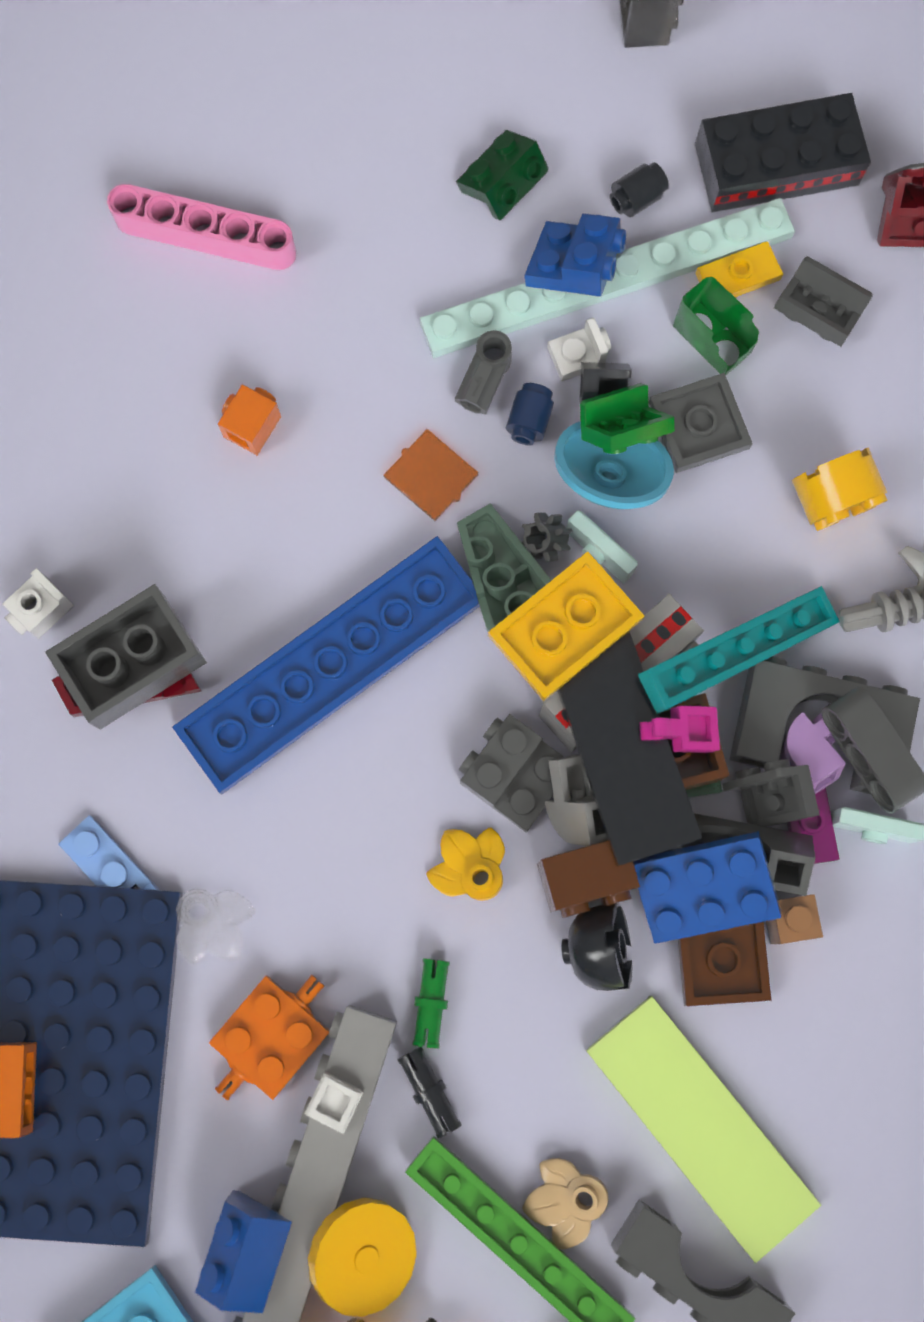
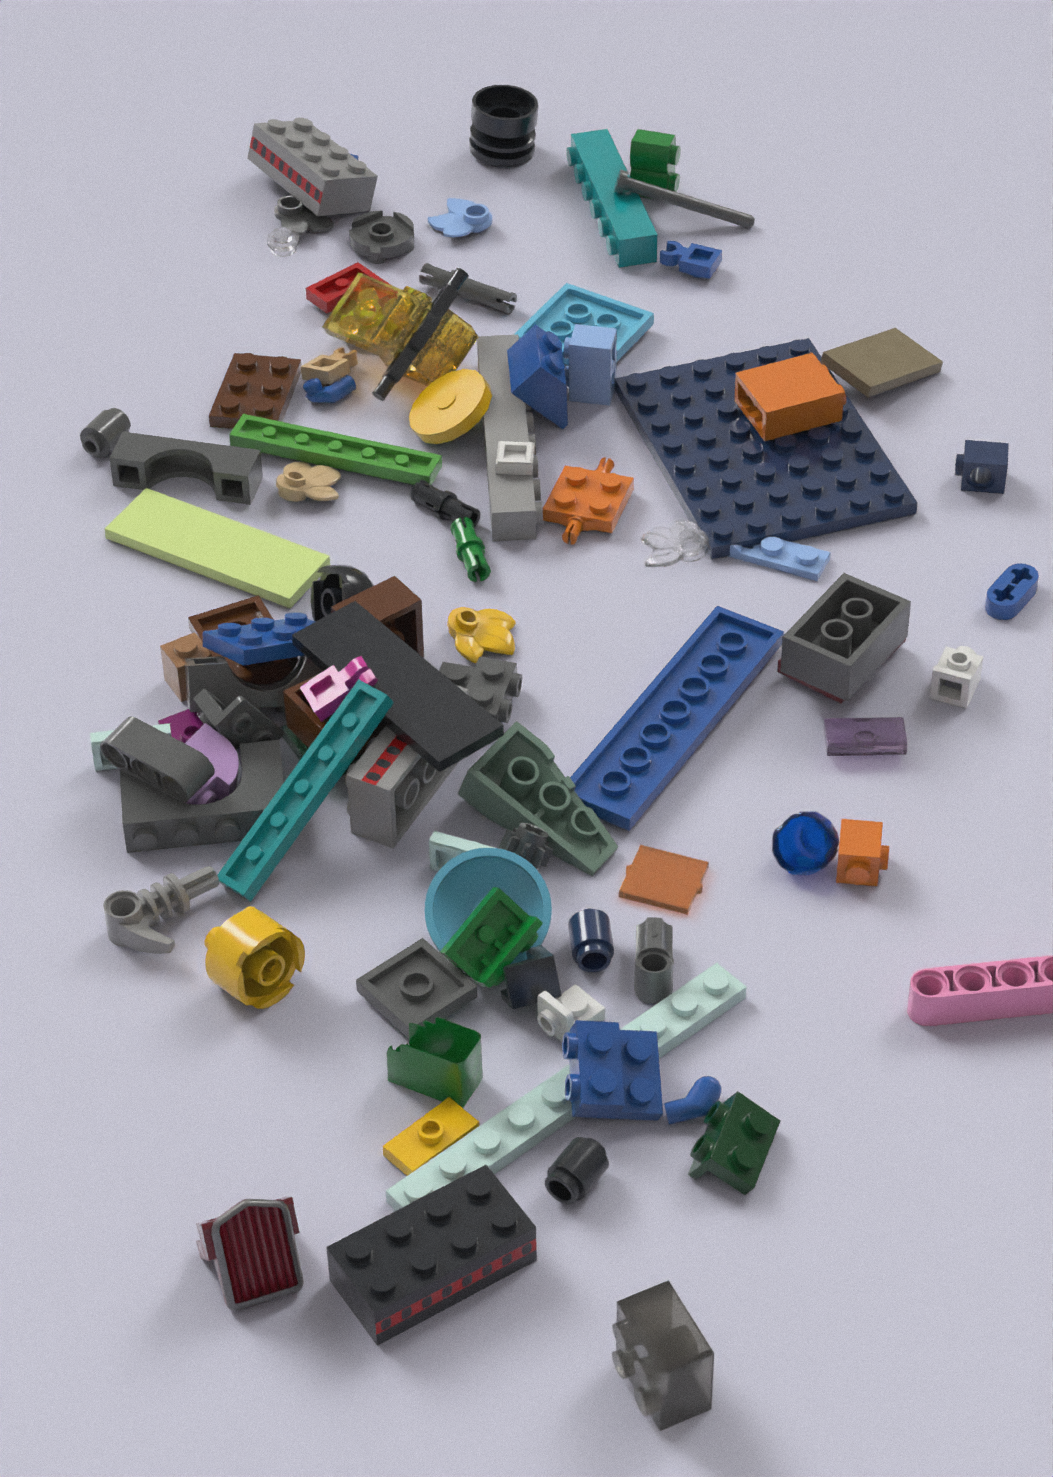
camera: 160 degrees right, 35 degrees down
yellow plate [488,551,645,701] -> none
dark grey bracket [774,256,873,347] -> none
none -> light blue brick [563,324,617,406]
none -> blue arm [664,1076,722,1125]
none -> clear blue hair [772,811,839,876]
none -> clear purple plate [824,717,908,756]

